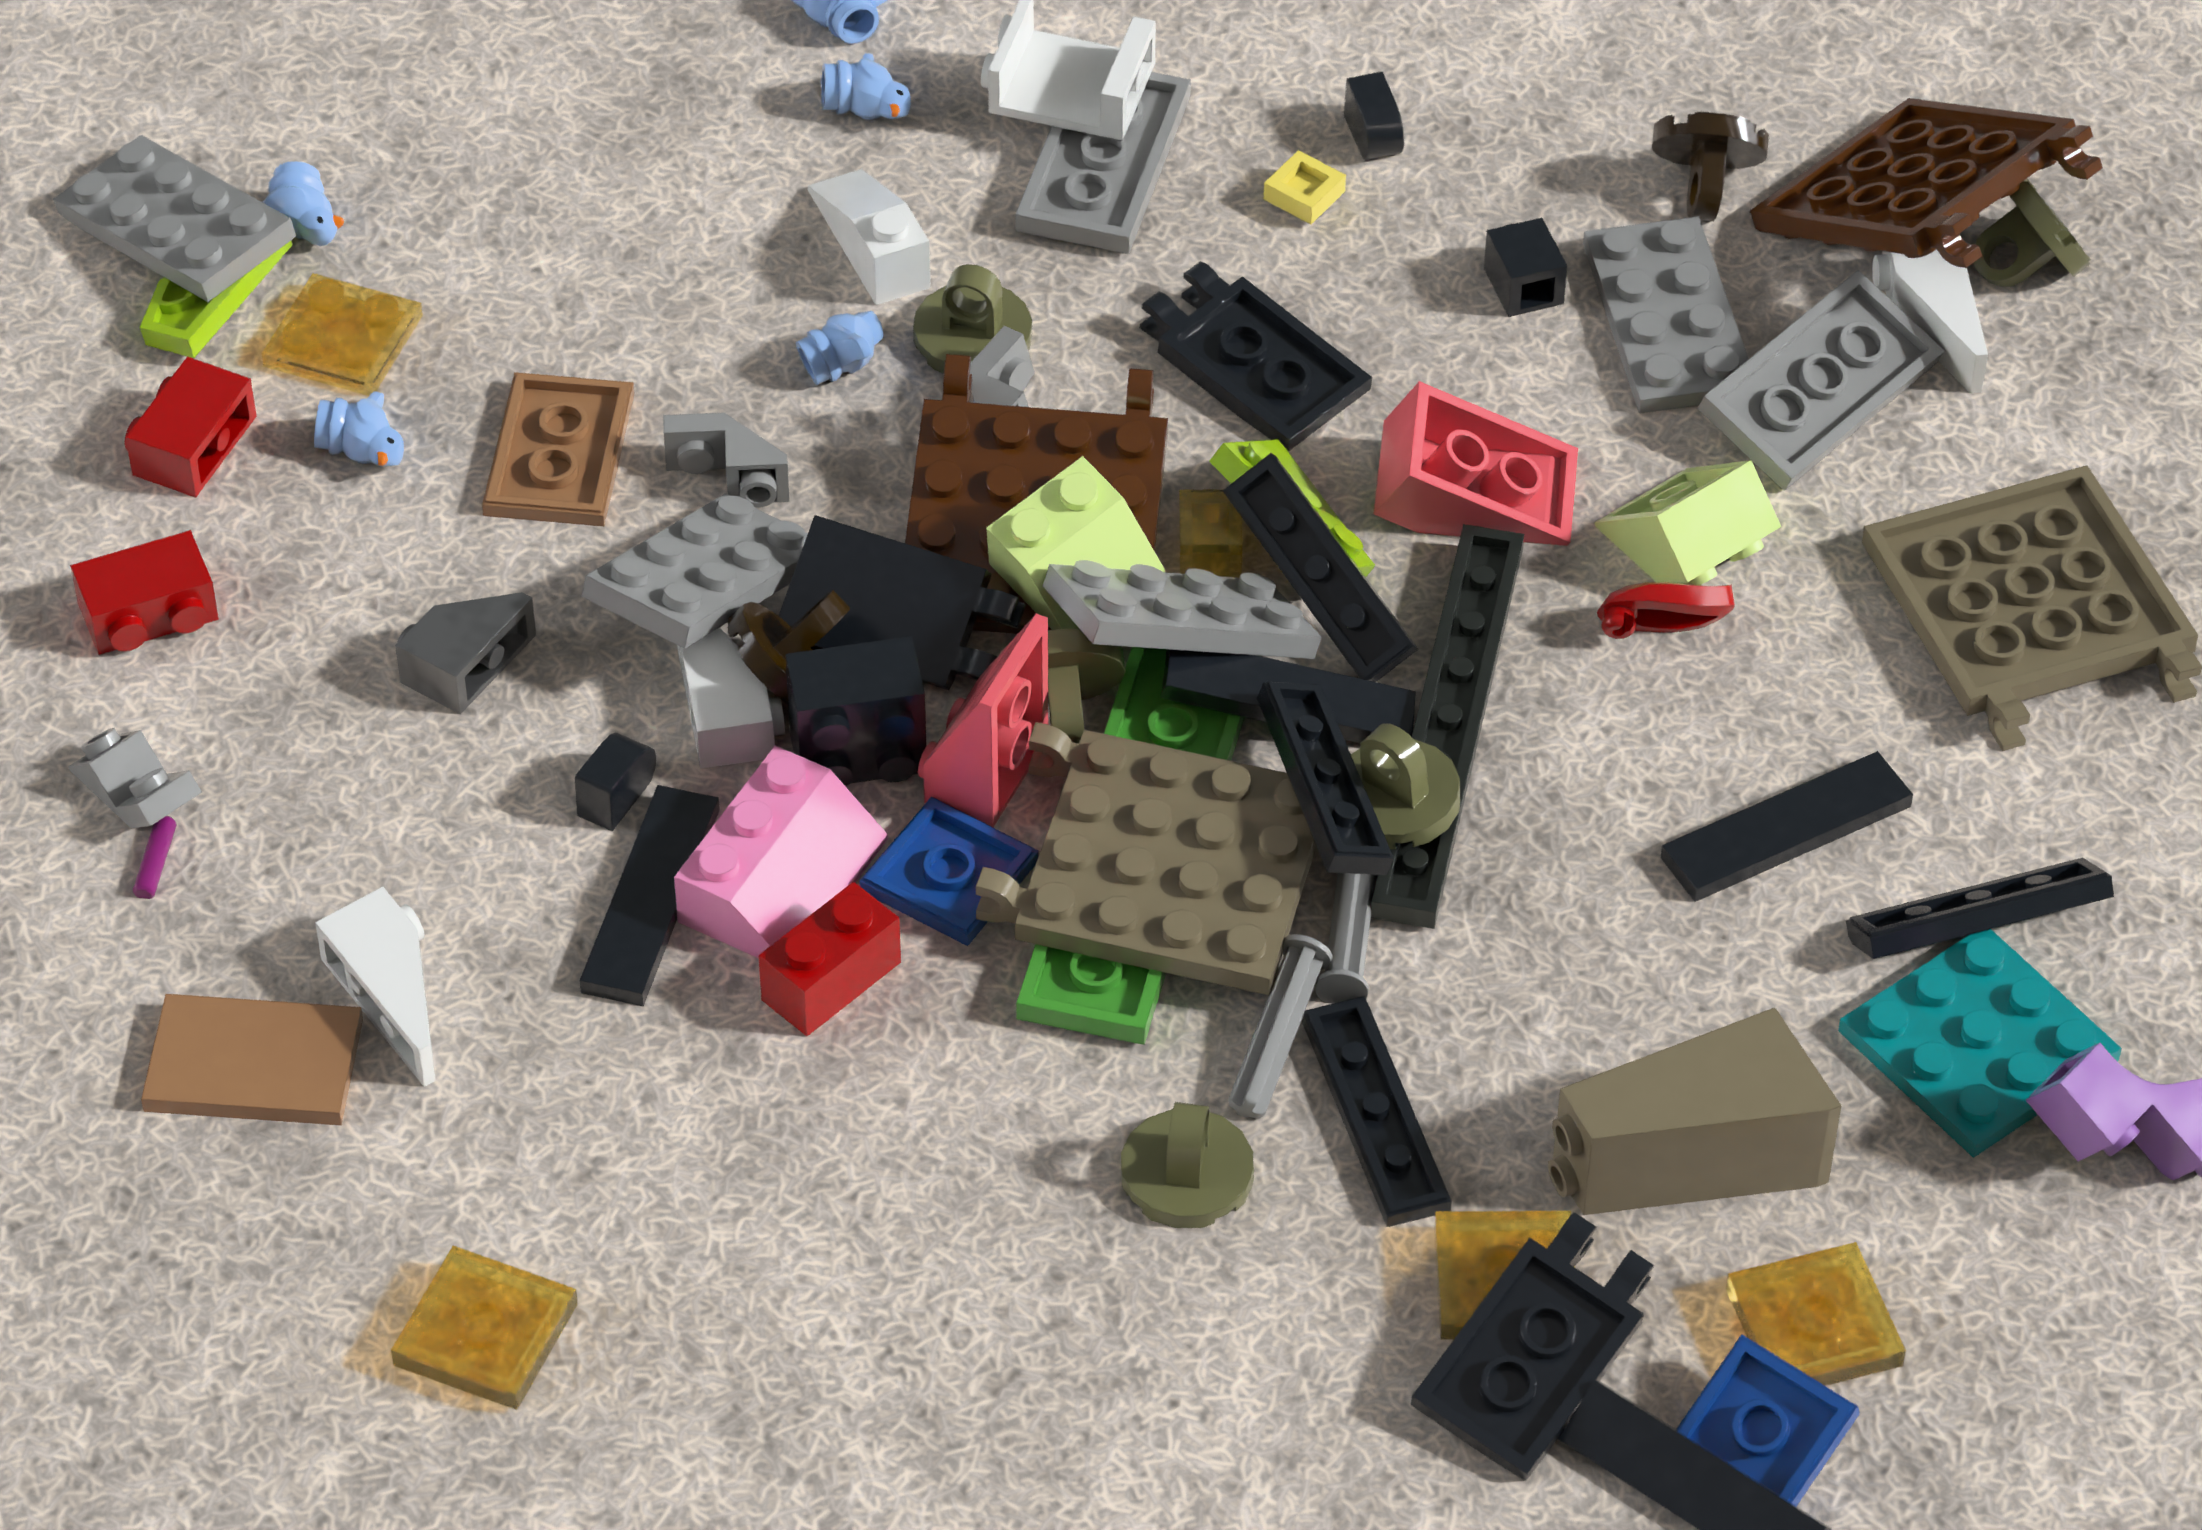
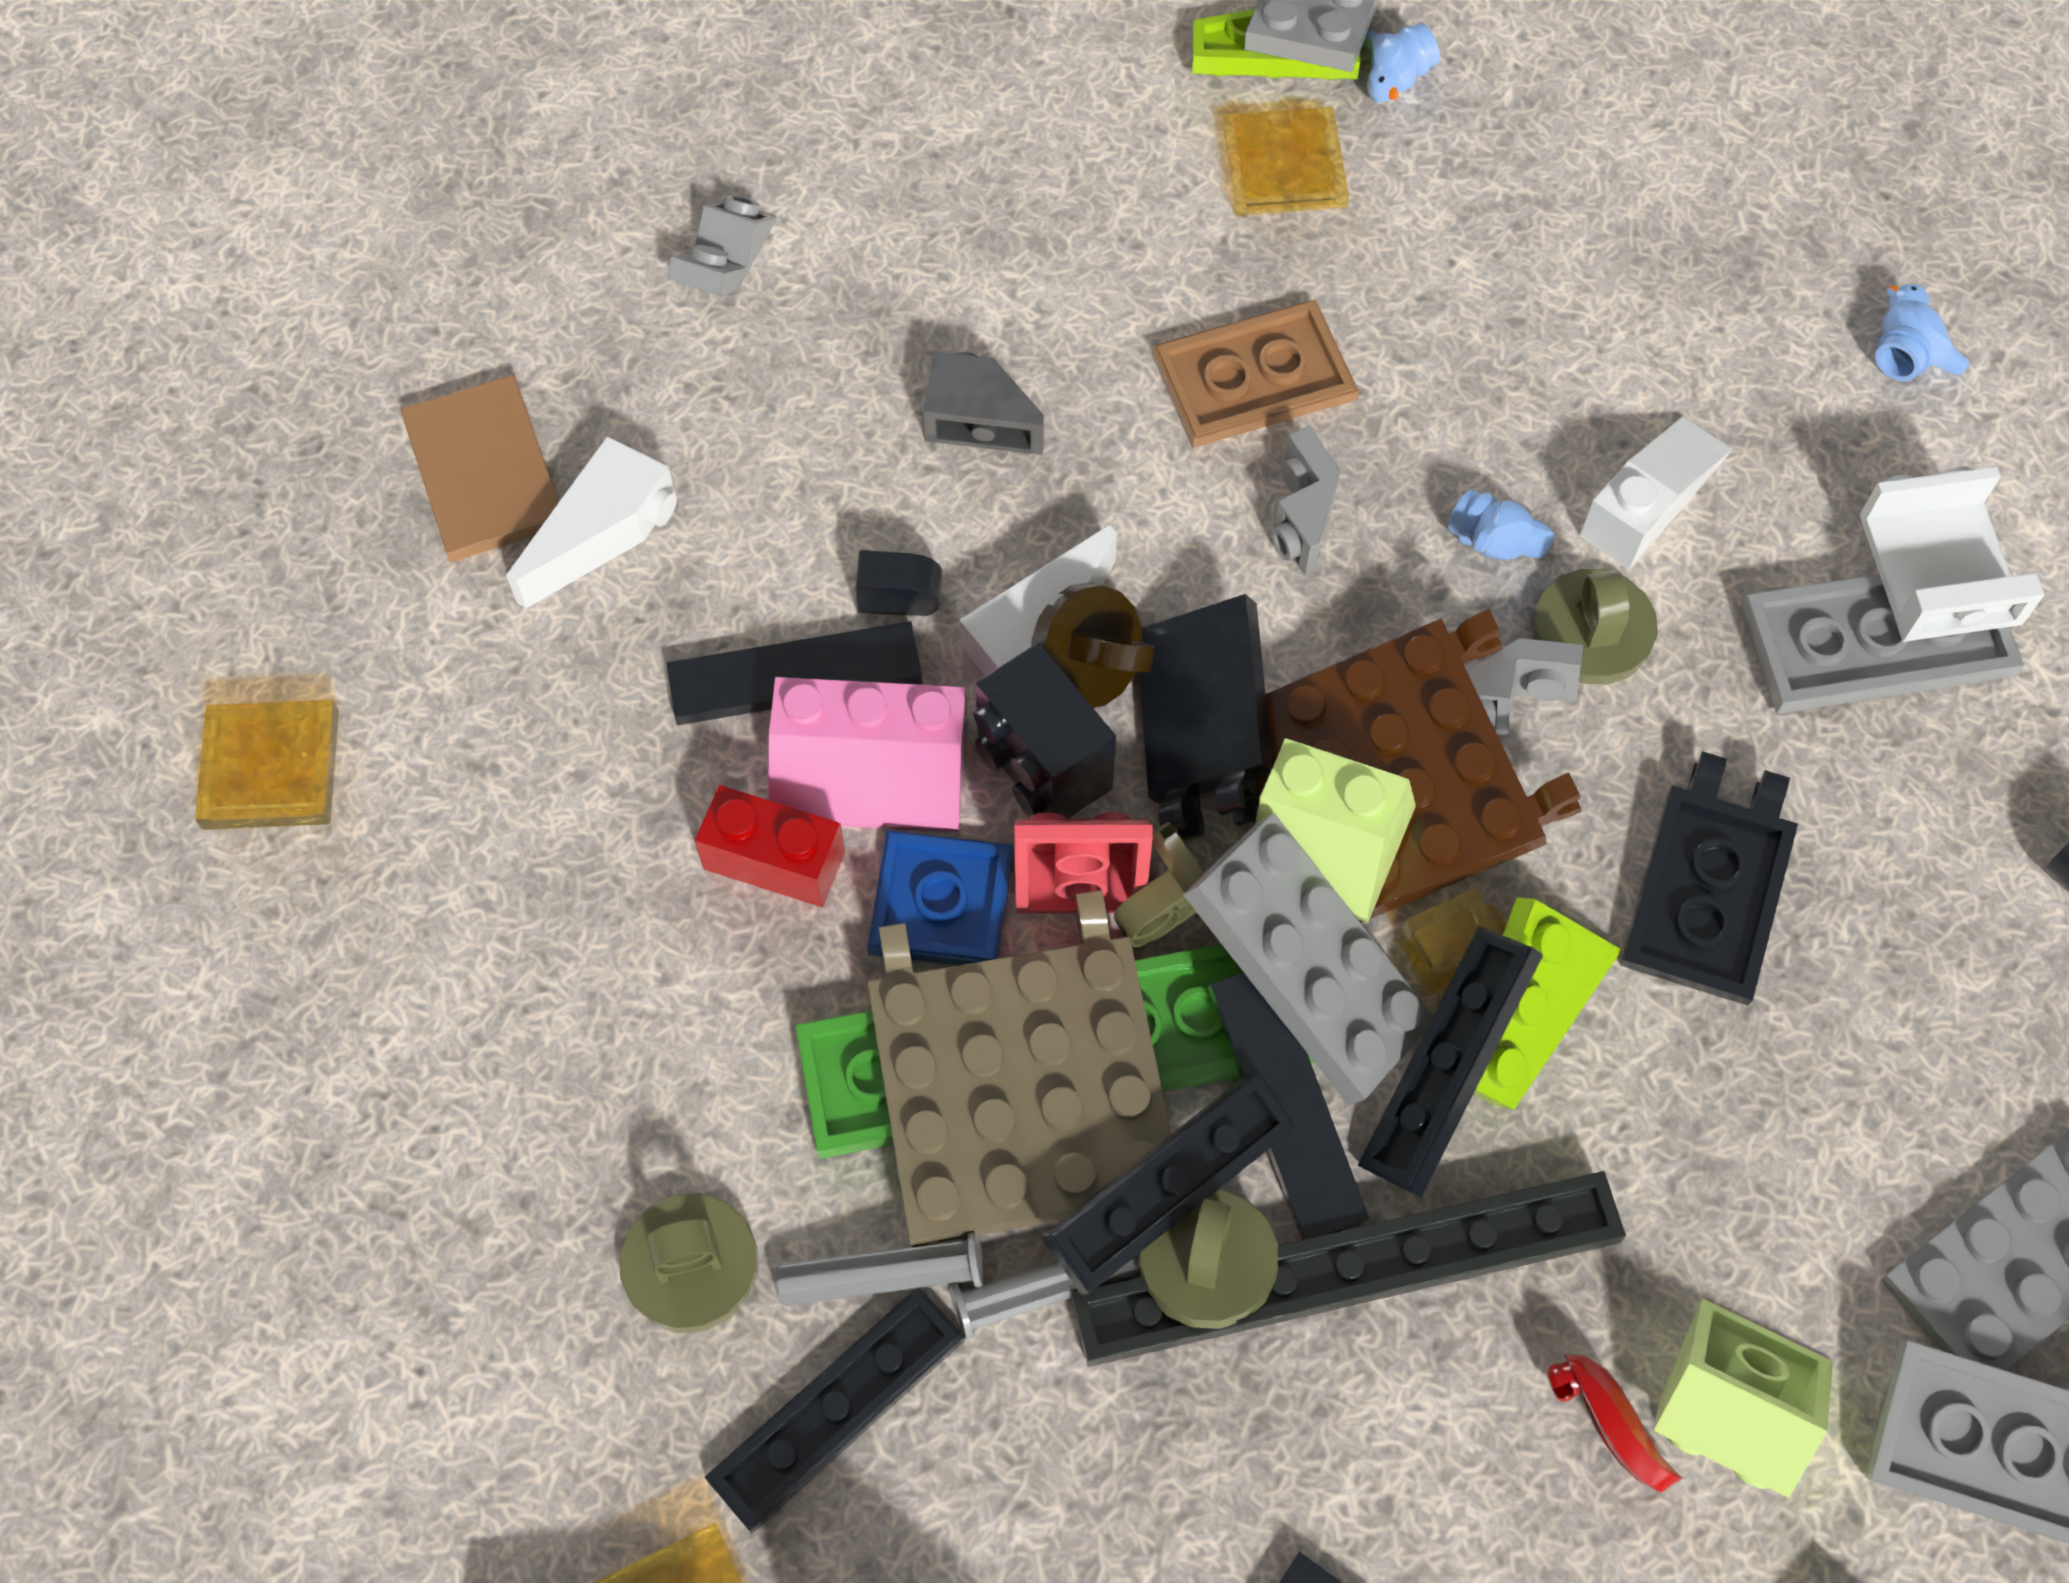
camera: 65 degrees right, 15 degrees up
red brick [70,530,219,655] -> none
red brick [124,356,257,498] -> none
magenta piece [133,816,177,899] -> none
light blue animal [314,391,404,467] -> none
light grey plate [582,493,808,649] -> none
light blue animal [821,53,911,120] -> none
light yellow plate [1263,150,1346,224] -> none
coral slope [1373,381,1578,546] -> none
black brick [1484,218,1568,317] -> none

